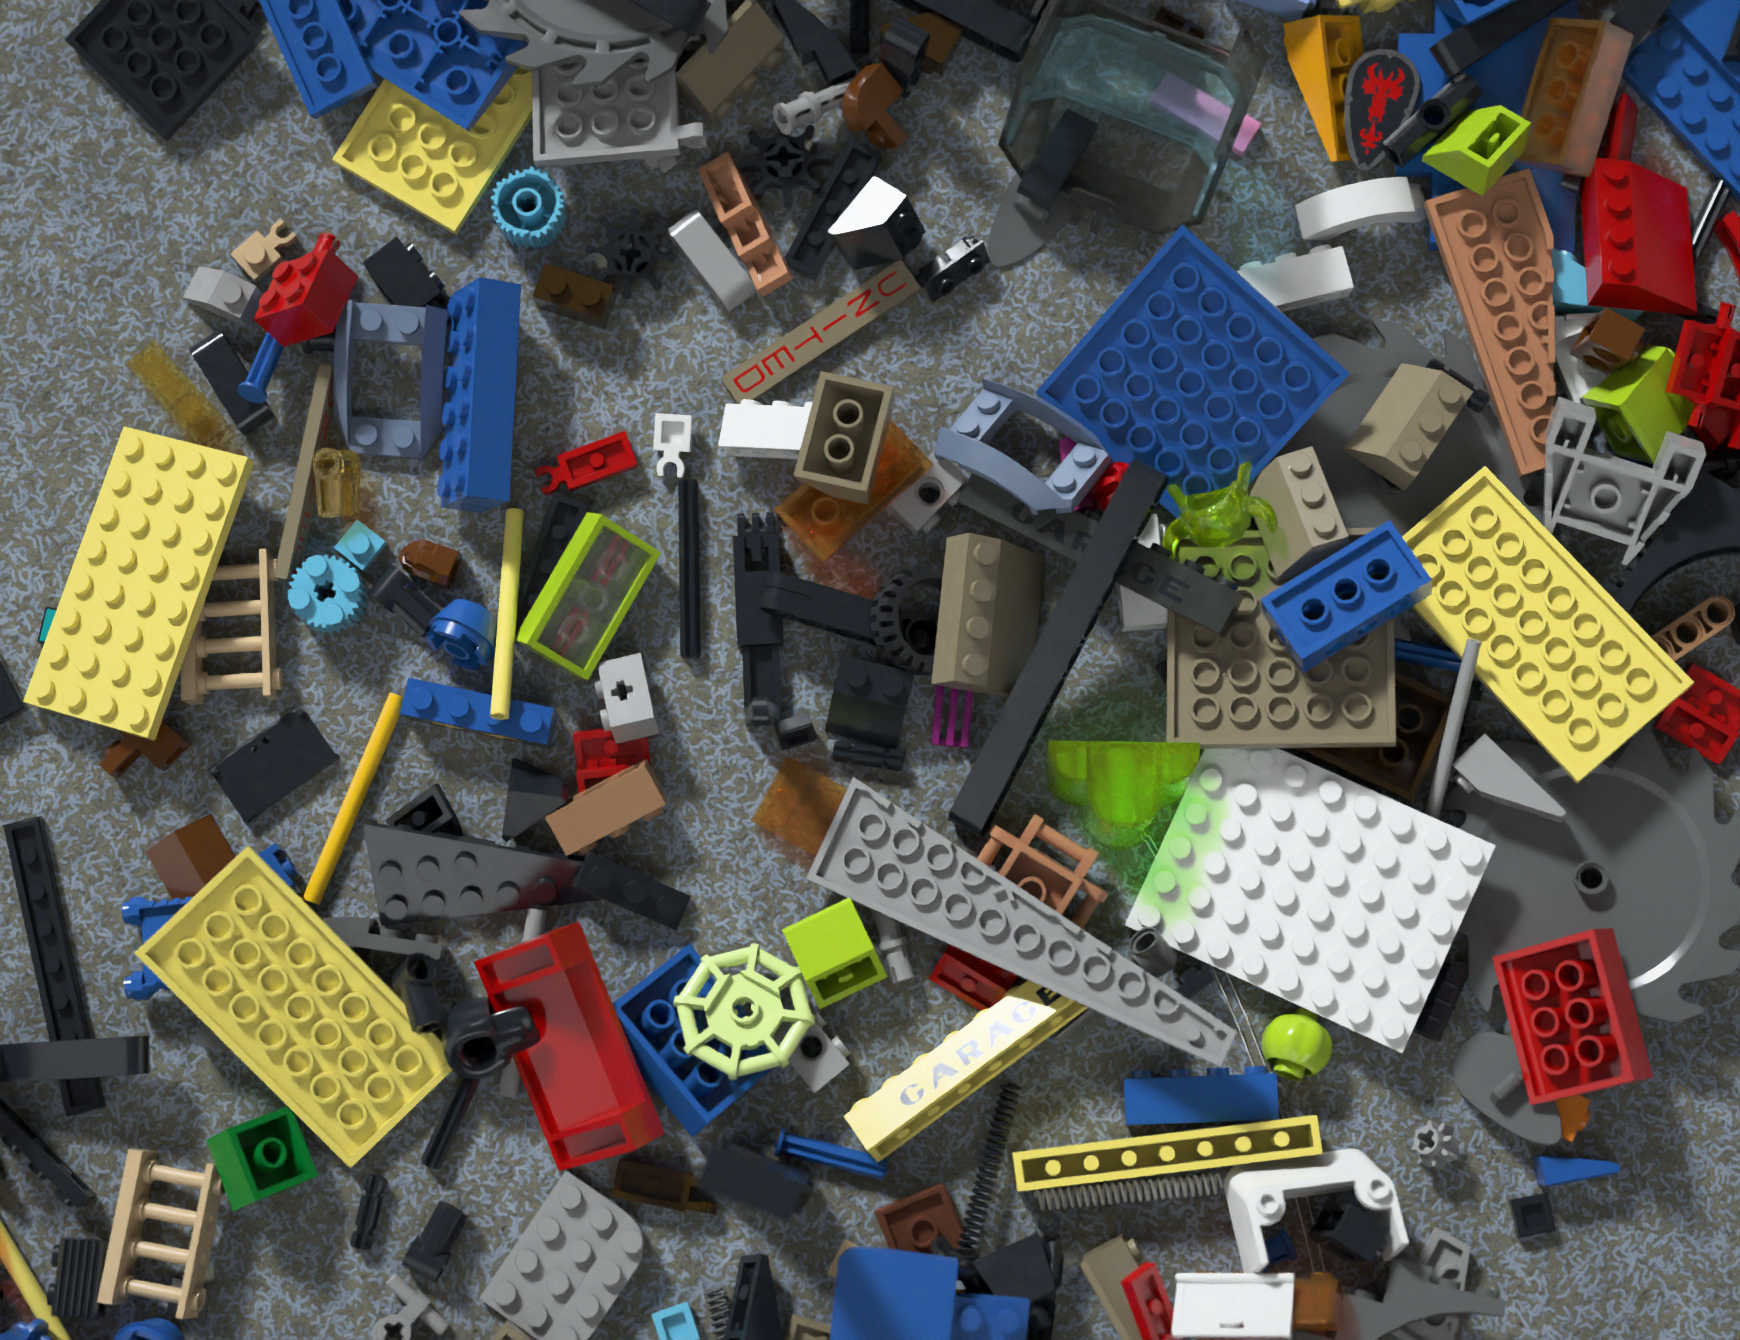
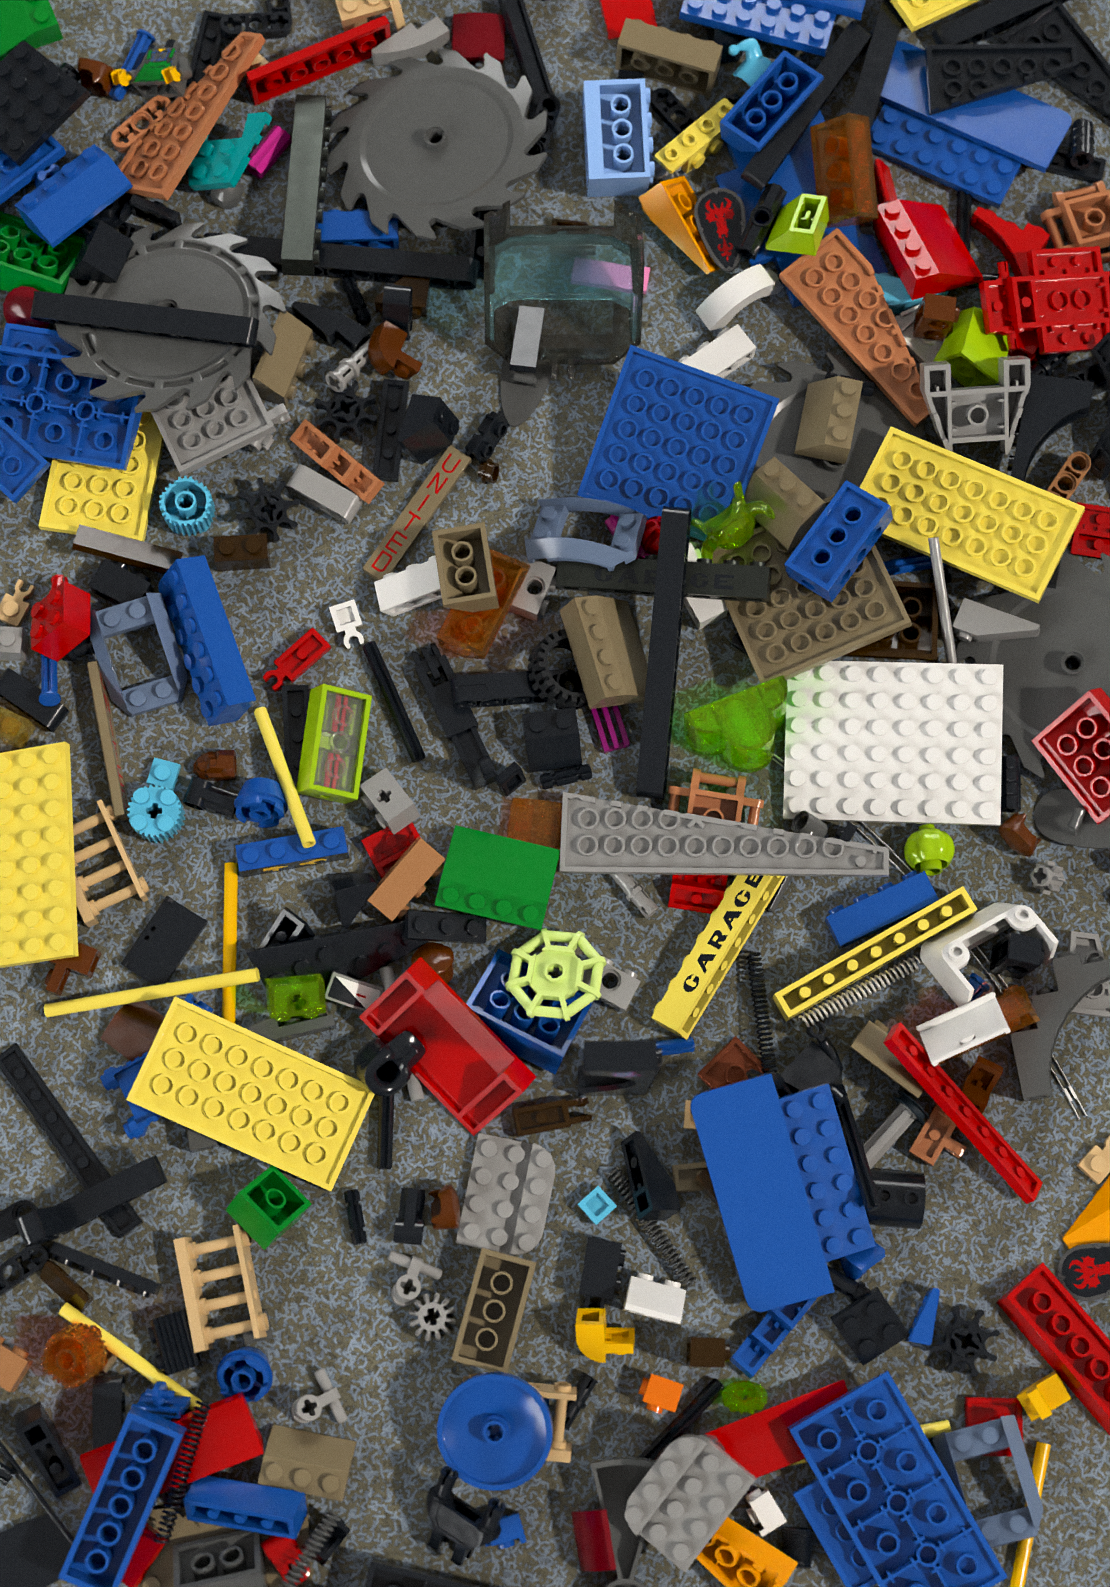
camera: 25 degrees left, 5 degrees down
clear yellow piece [312,448,361,519] -> none
black piece [391,952,446,1035] -> none
lime slope [782,897,888,1009] -> none
none -> light yellow piece [44,968,260,1017]
none -> tile [72,524,183,574]
none -> clear neon green brick [265,973,326,1021]
none -> slope [323,971,384,1011]
none -> reddish brown hair [411,942,454,983]
none -> reddish brown hair [429,1184,461,1230]
none -> green slope [435,825,560,930]
none -> dark brown plate [478,459,500,484]
none -> reddish brown hair [998,812,1041,857]

